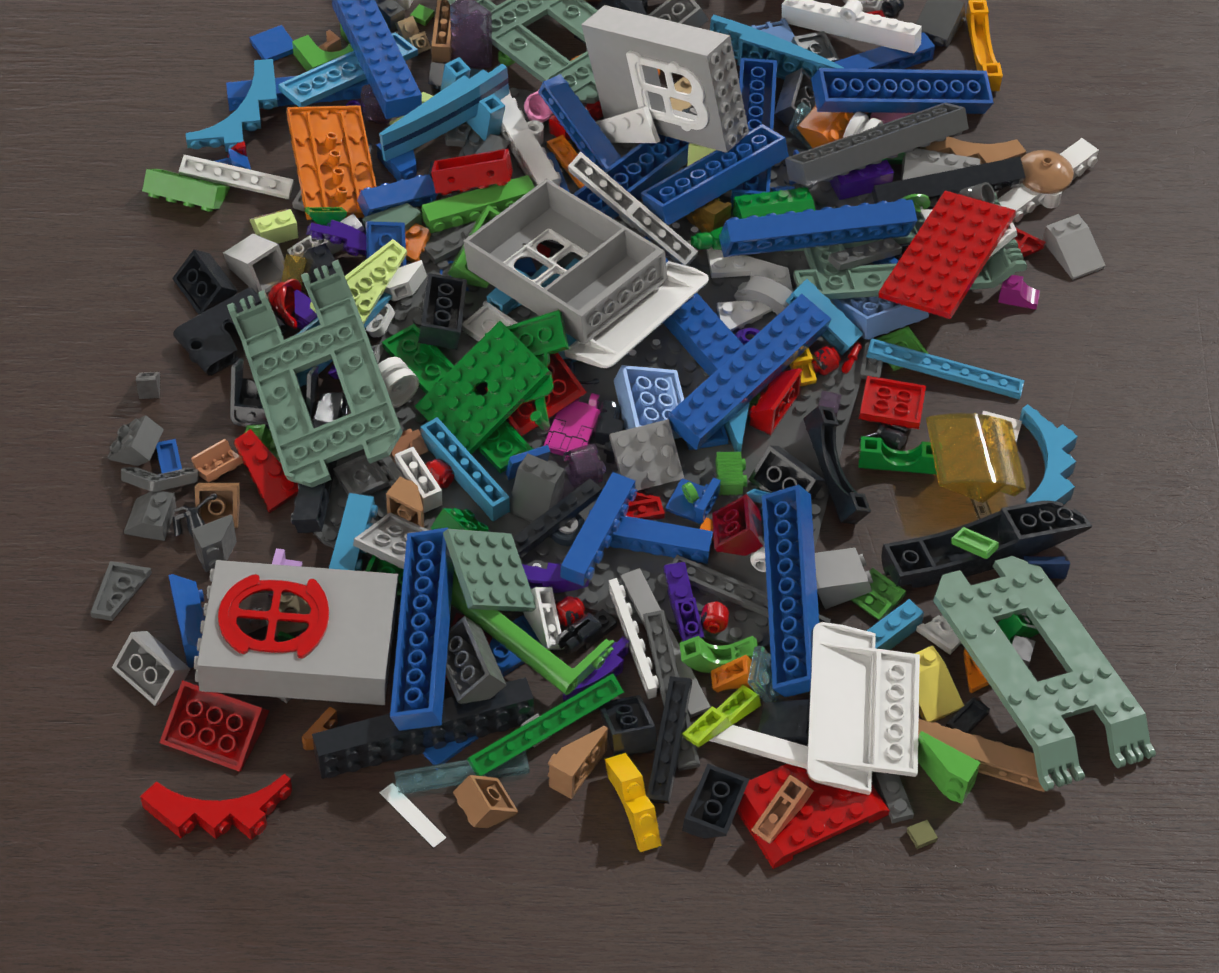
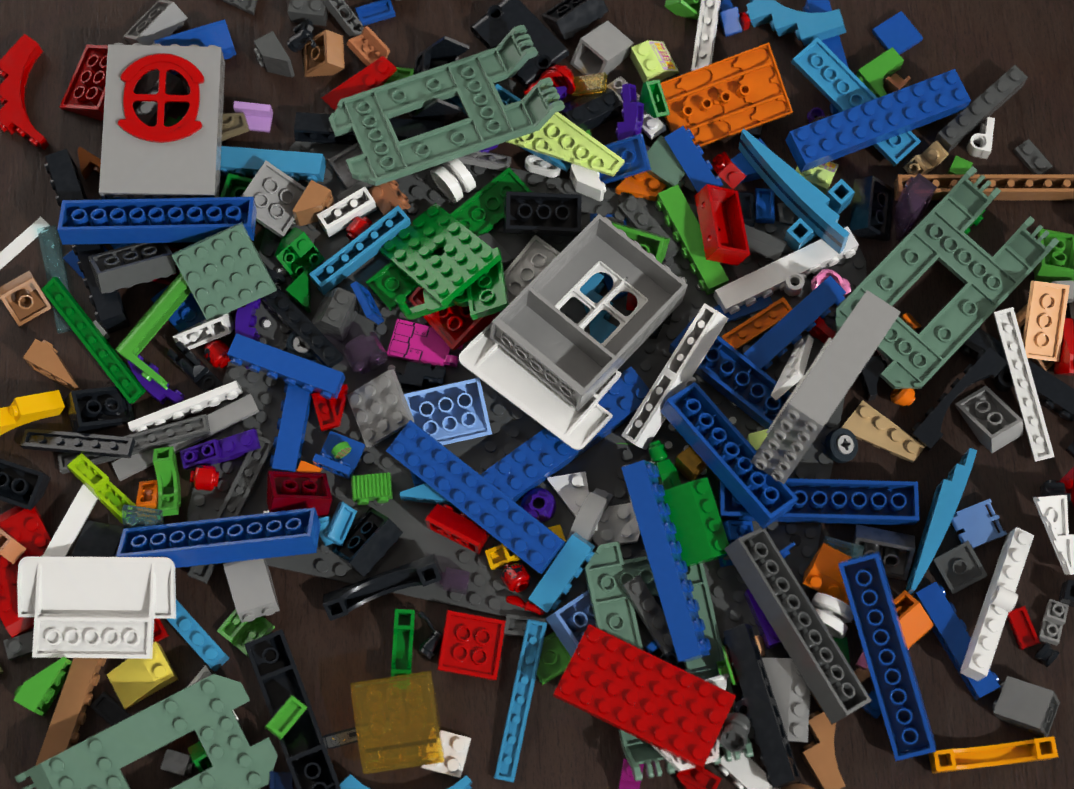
camera: 90 degrees right, 20 degrees up
none -> green slope [285,270,311,313]
none -> red bracket [711,151,746,189]
none -> blue tile [755,188,775,224]

